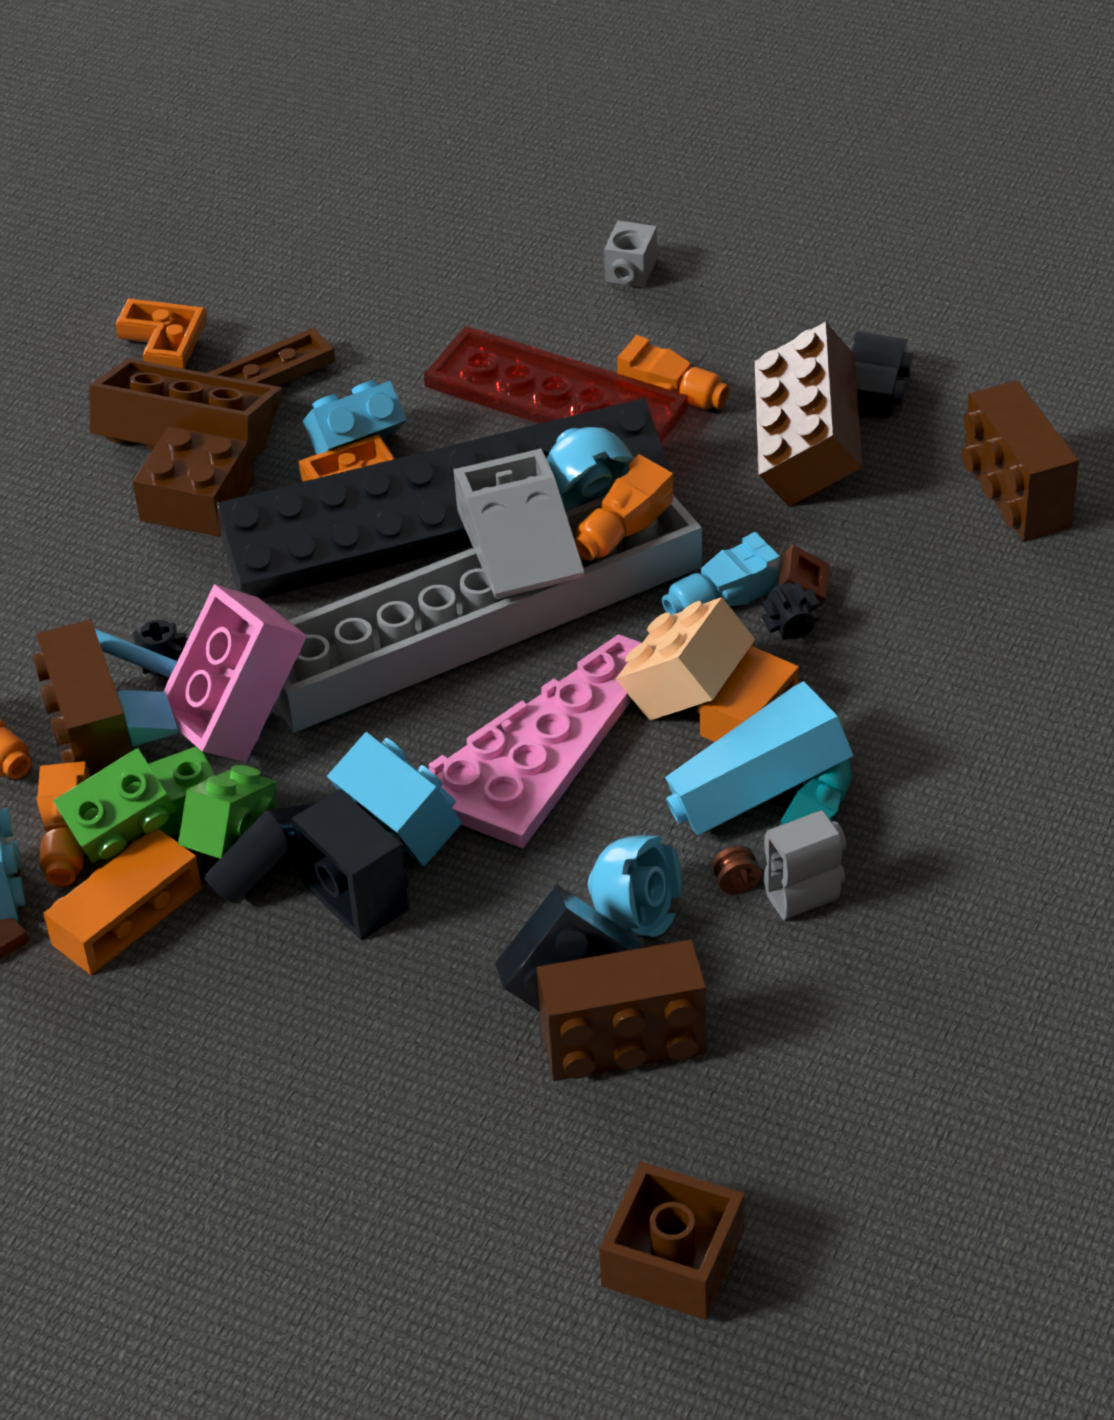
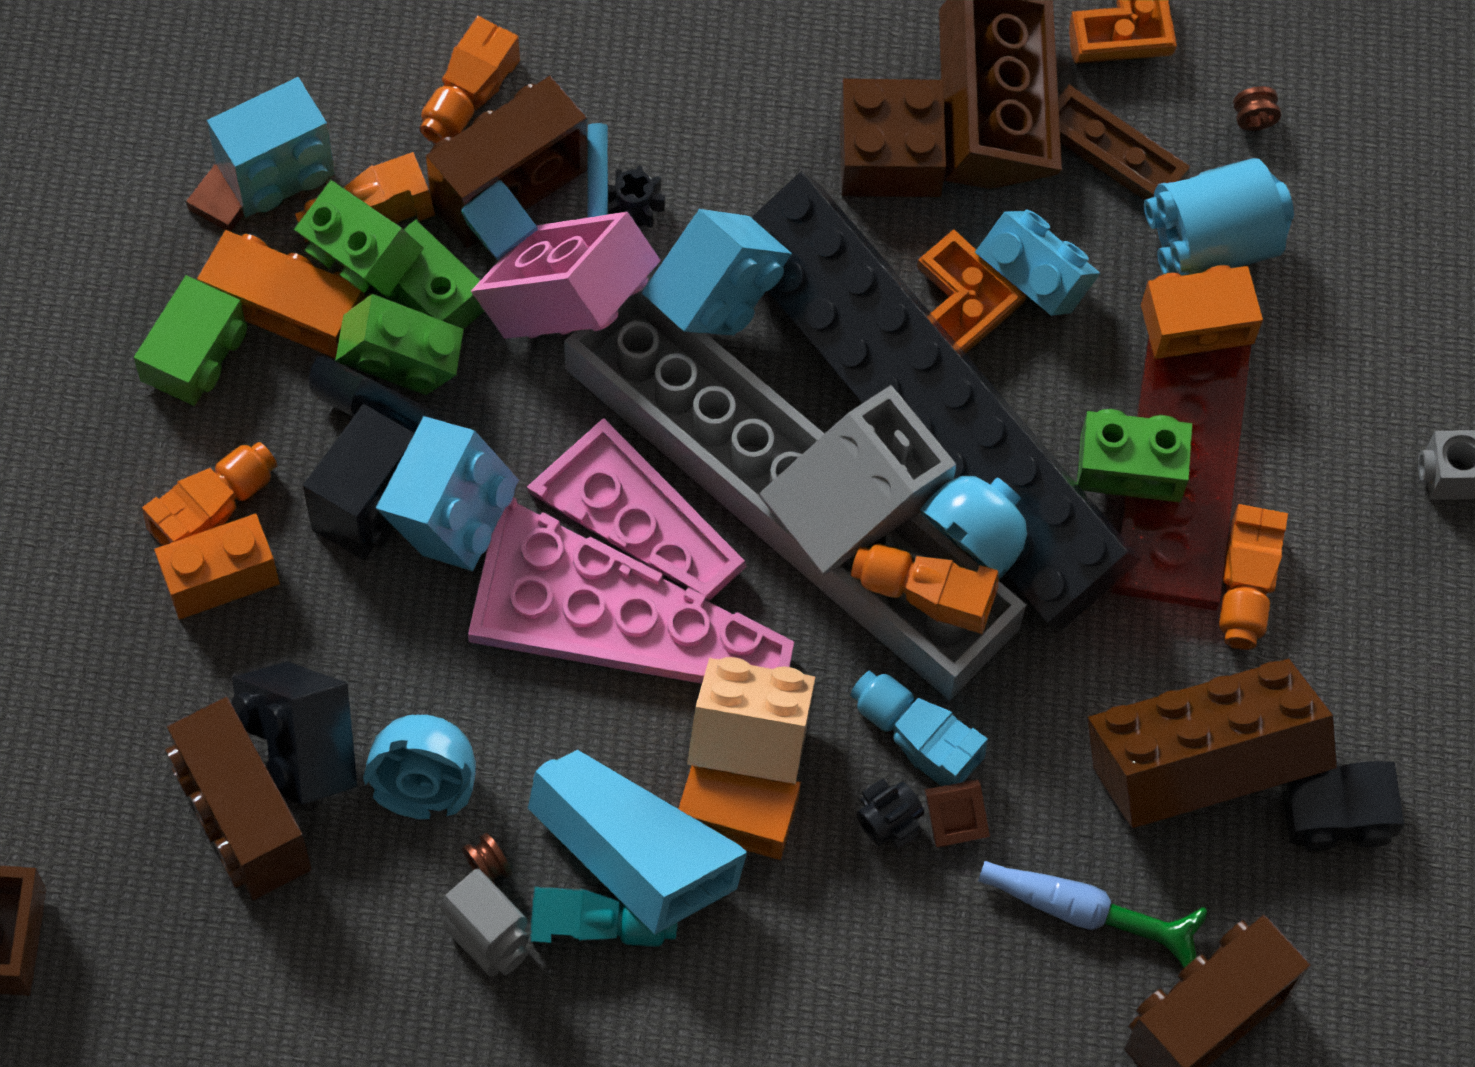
camera: 65 degrees right, 20 degrees up
none -> bright green brick [133,275,247,406]
none -> orange piece [142,442,278,546]
none -> orange brick [154,513,280,620]
none -> bright pink wing [527,418,747,602]
none -> medium azure brick [642,209,792,336]
none -> light blue piece [978,861,1207,968]
none -> bright green brick [1077,409,1192,502]
none -> orange brick [1141,265,1263,359]
none -> medium azure cylinder [1144,158,1294,276]
none -> copper bush [1233,86,1282,131]

